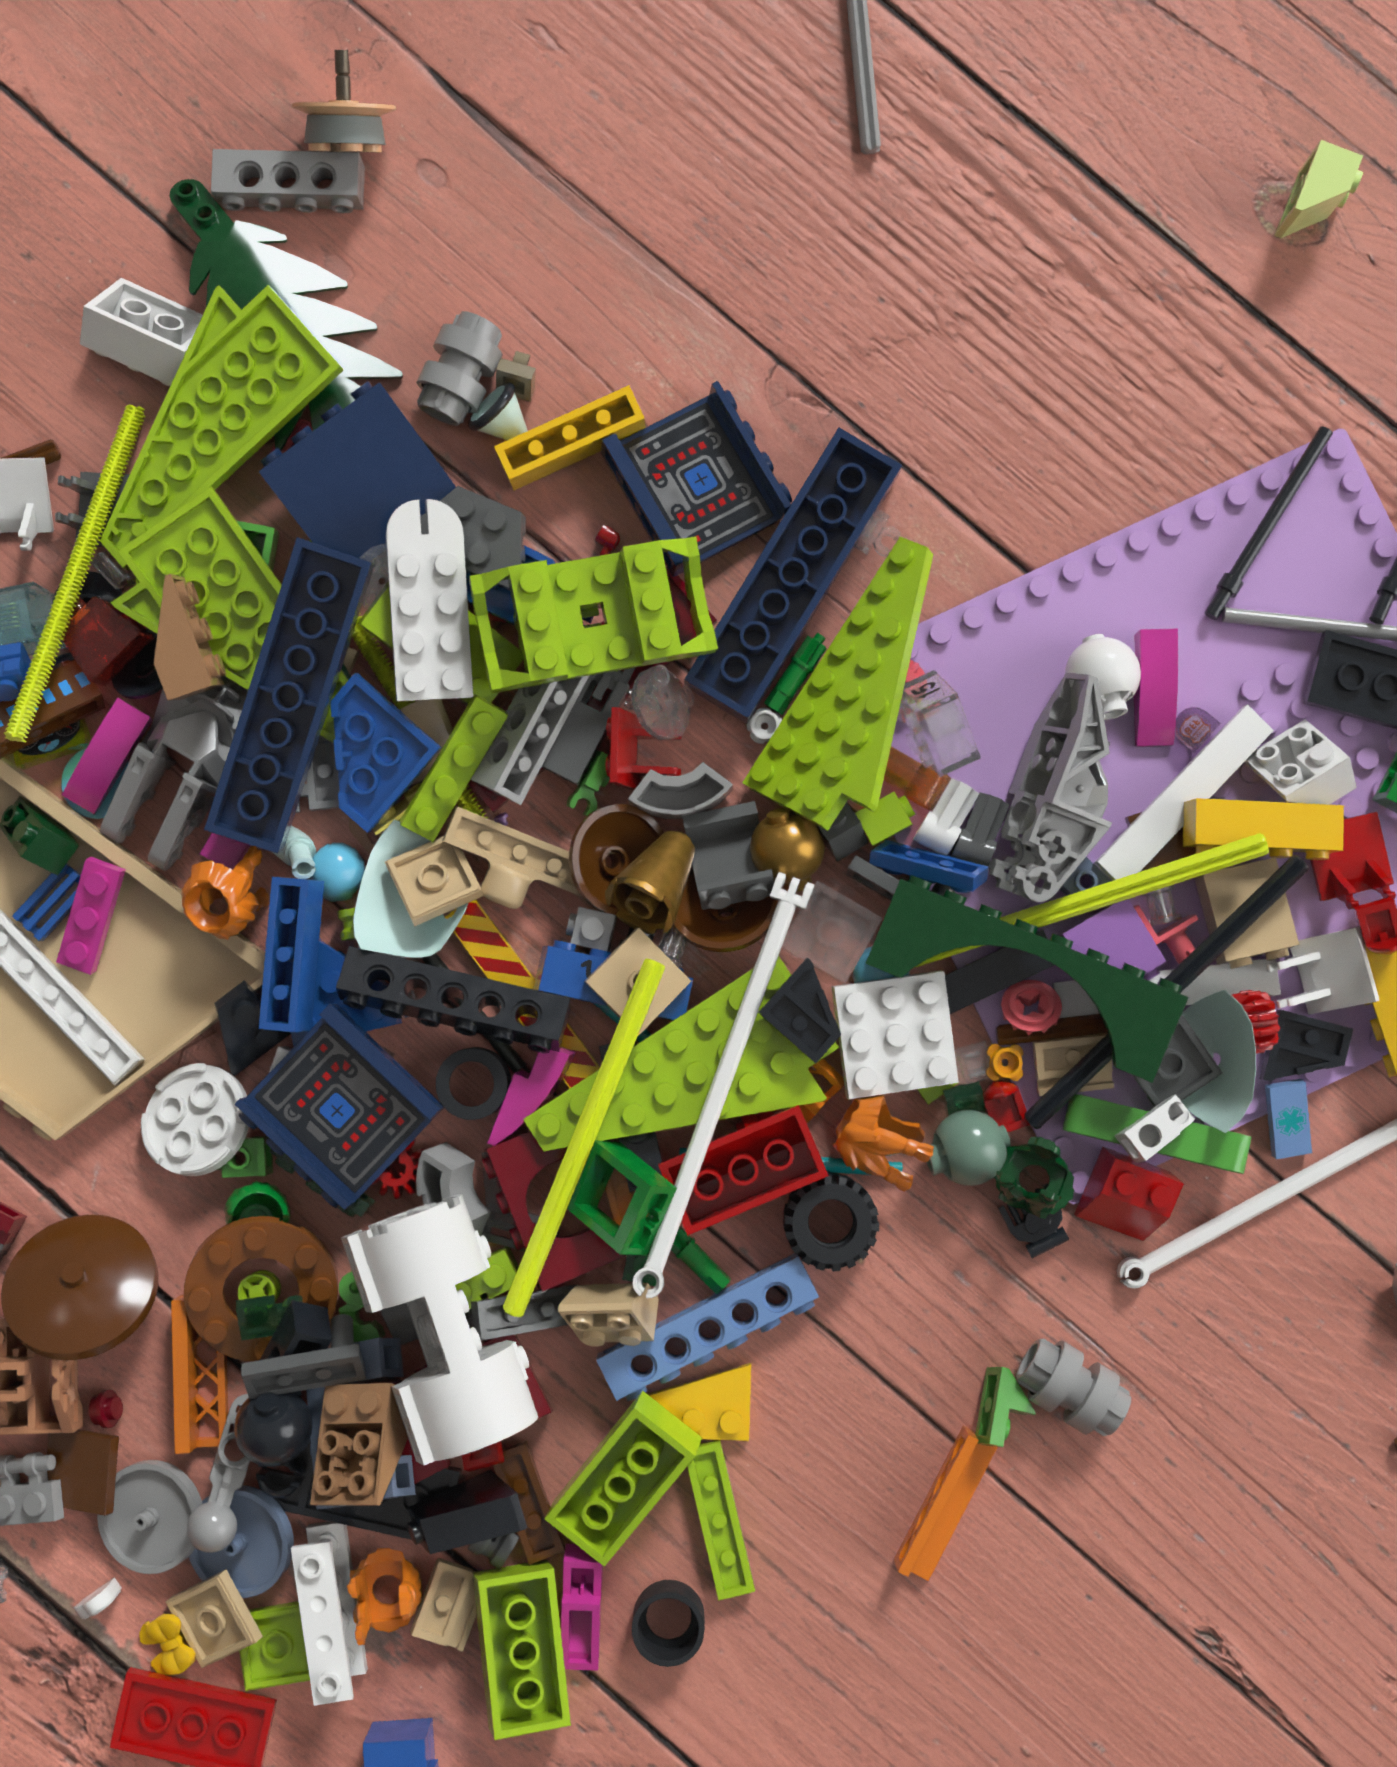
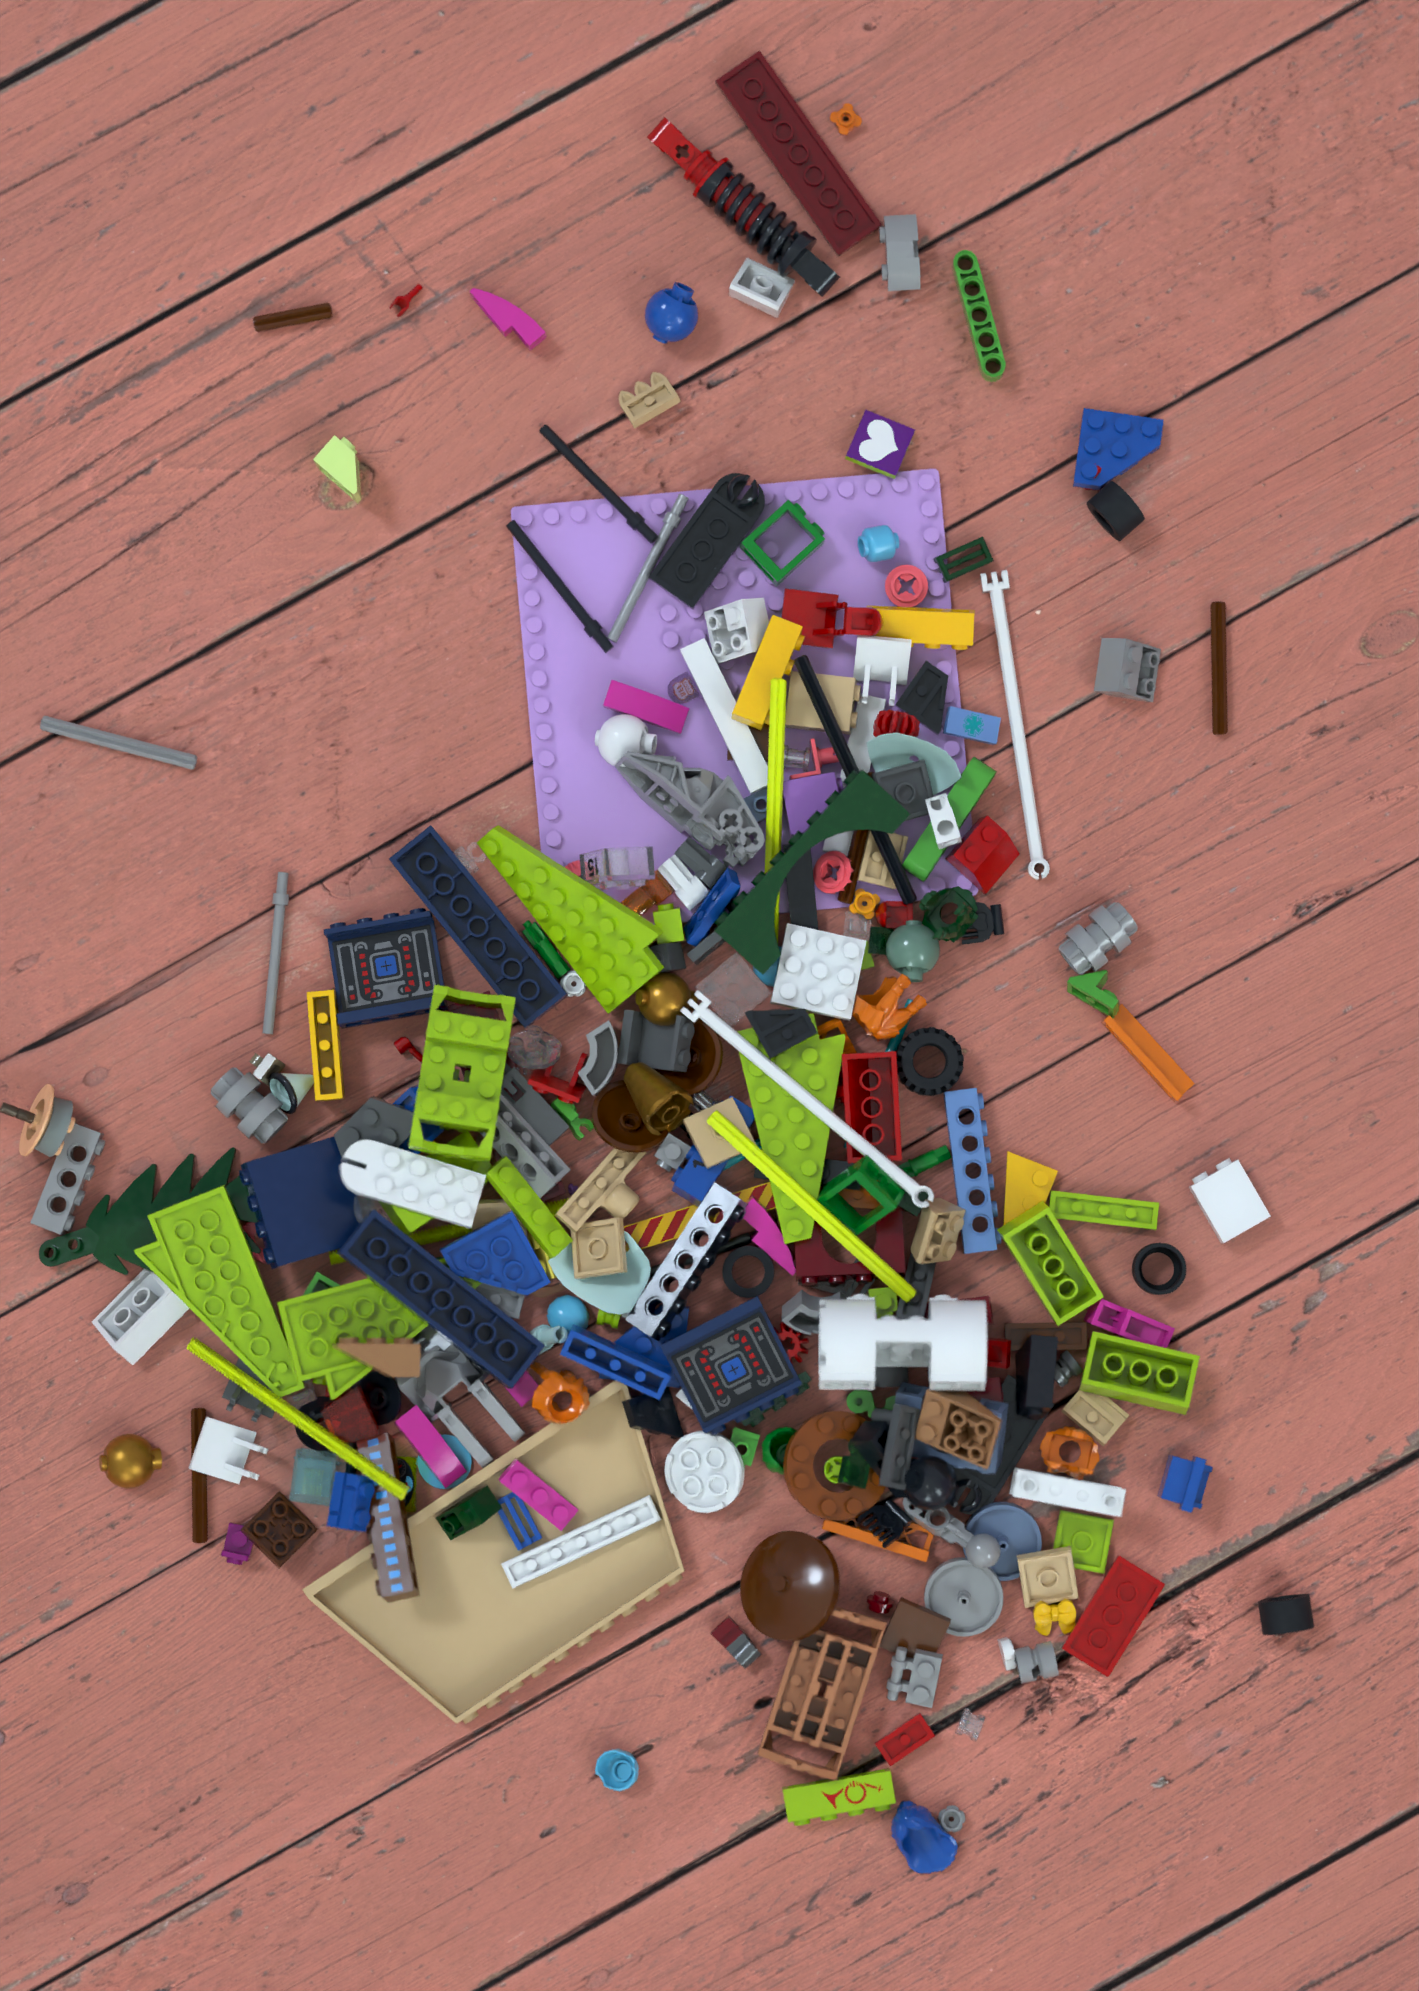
camera: 70 degrees left, 0 degrees up
none -> light grey bar [262,872,289,1034]
none -> black piece [857,1499,913,1548]
none -> light grey wheel [1014,1641,1059,1684]
none -> white brick [1189,1158,1271,1243]

